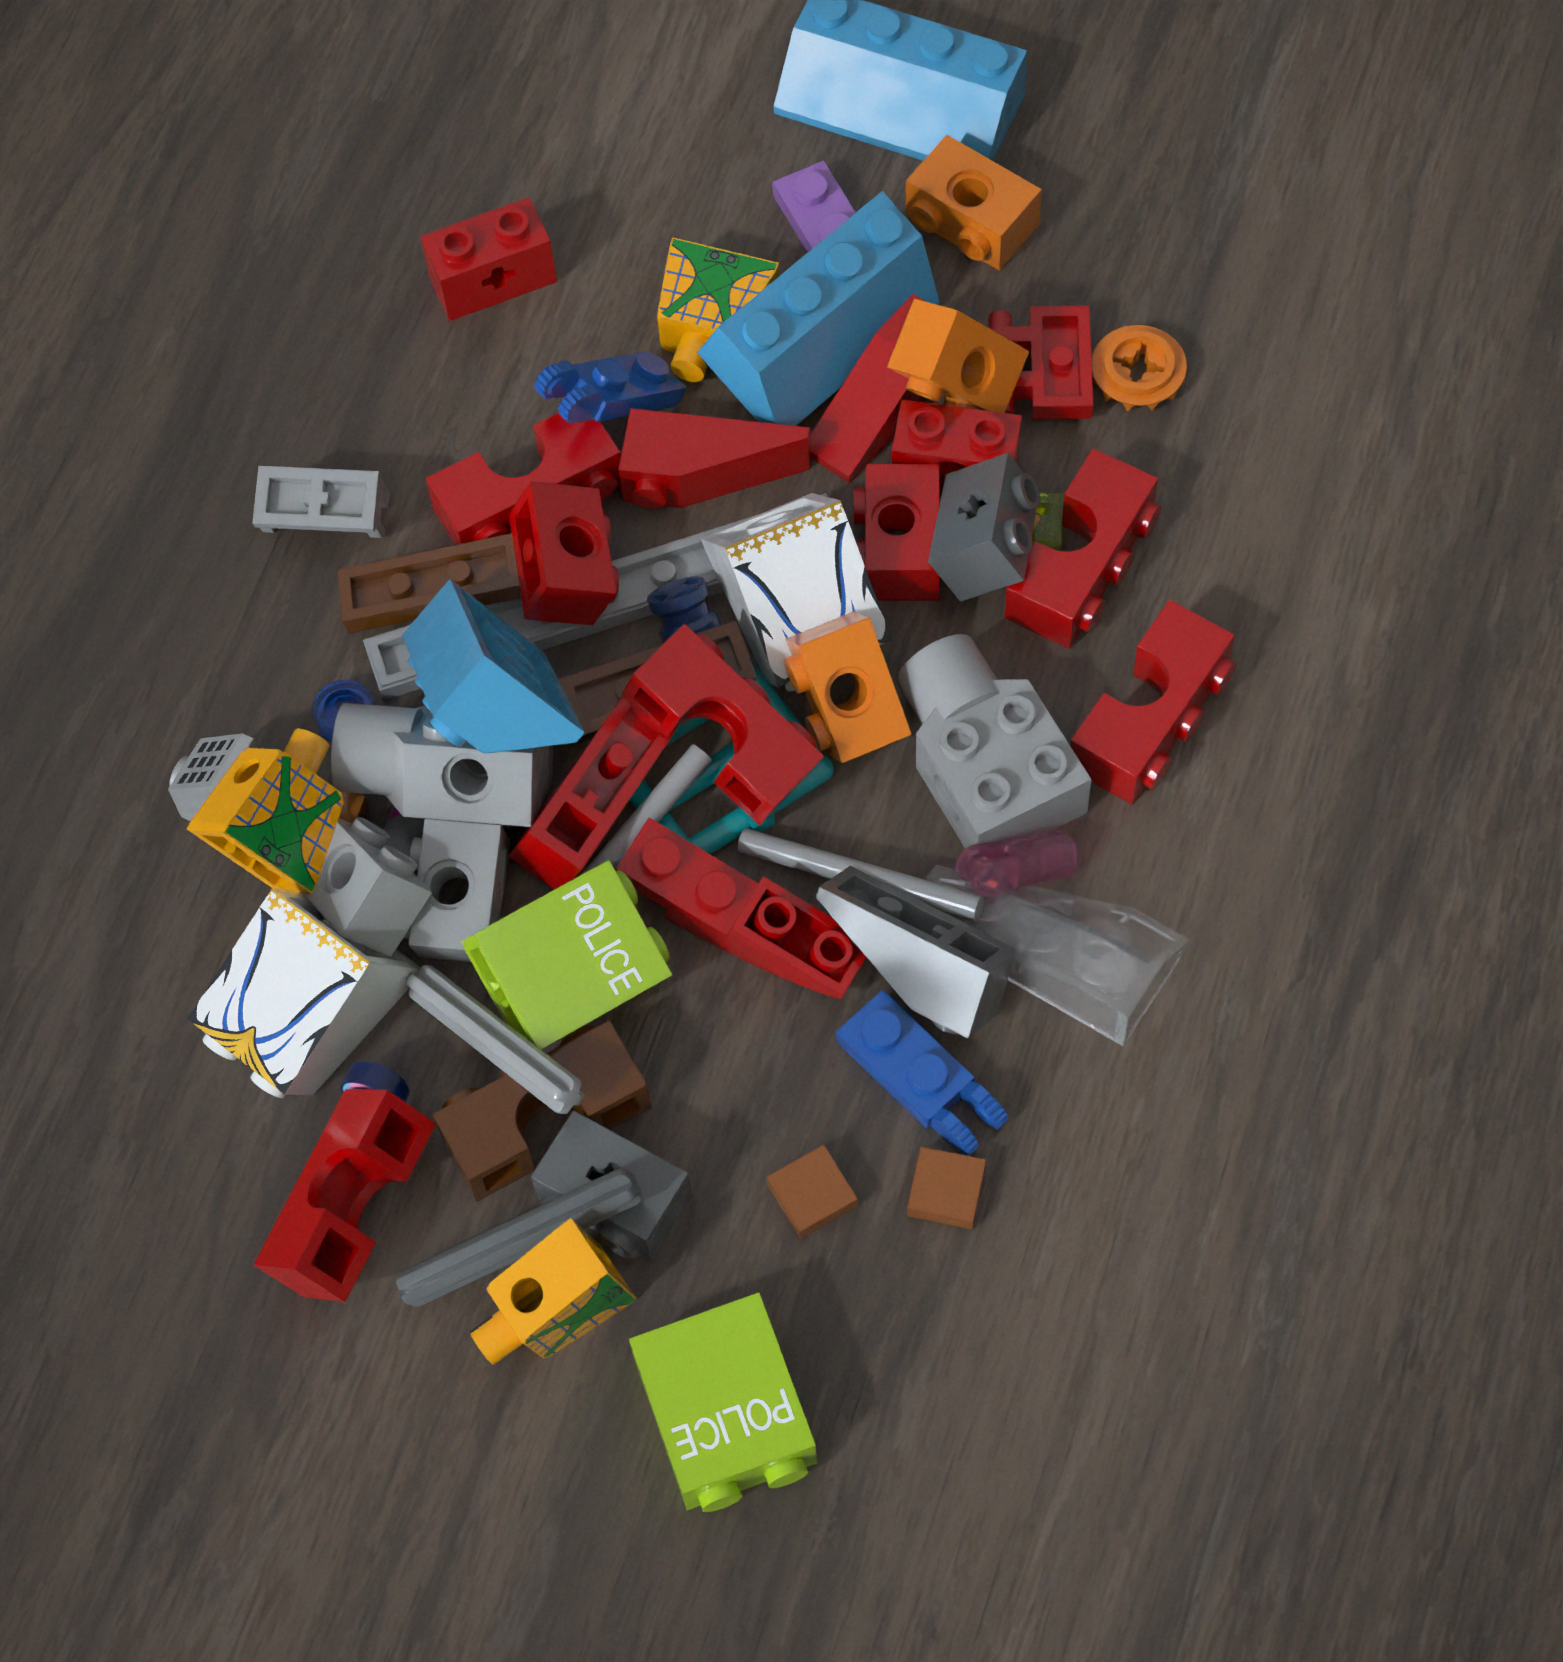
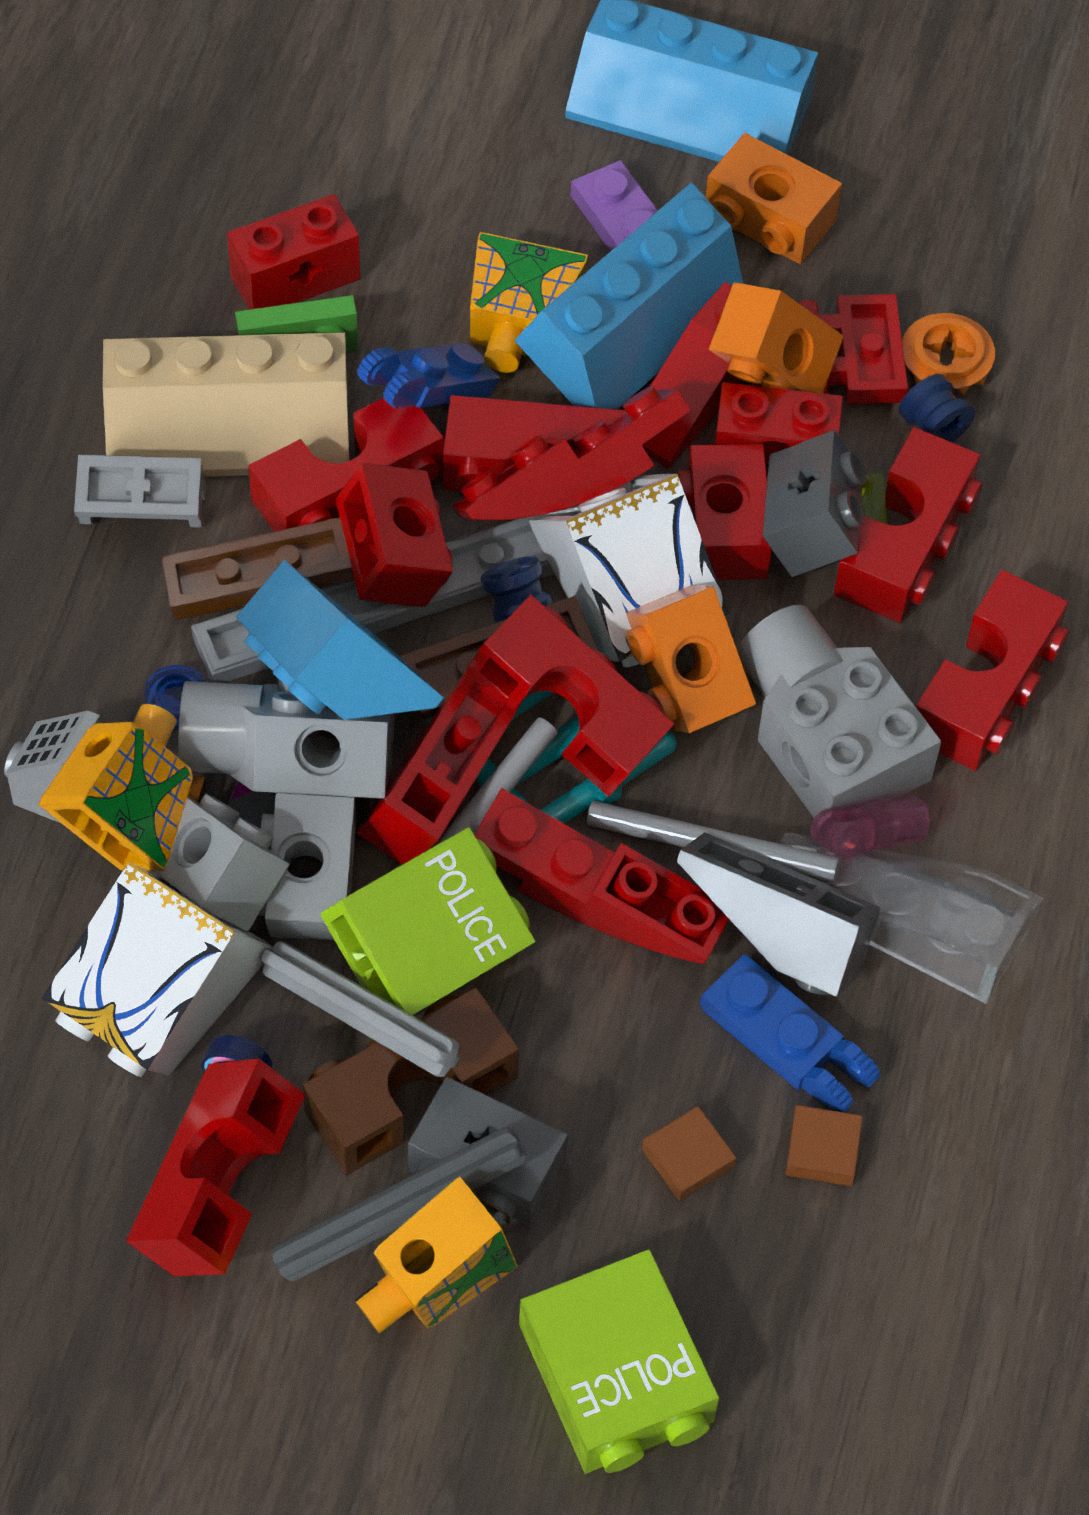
camera: 10 degrees left, 5 degrees down
none -> tan slope [103,333,349,477]
none -> bright green plate [235,295,358,352]
none -> red slope [451,386,691,520]
none -> dark blue wheel [899,374,975,443]

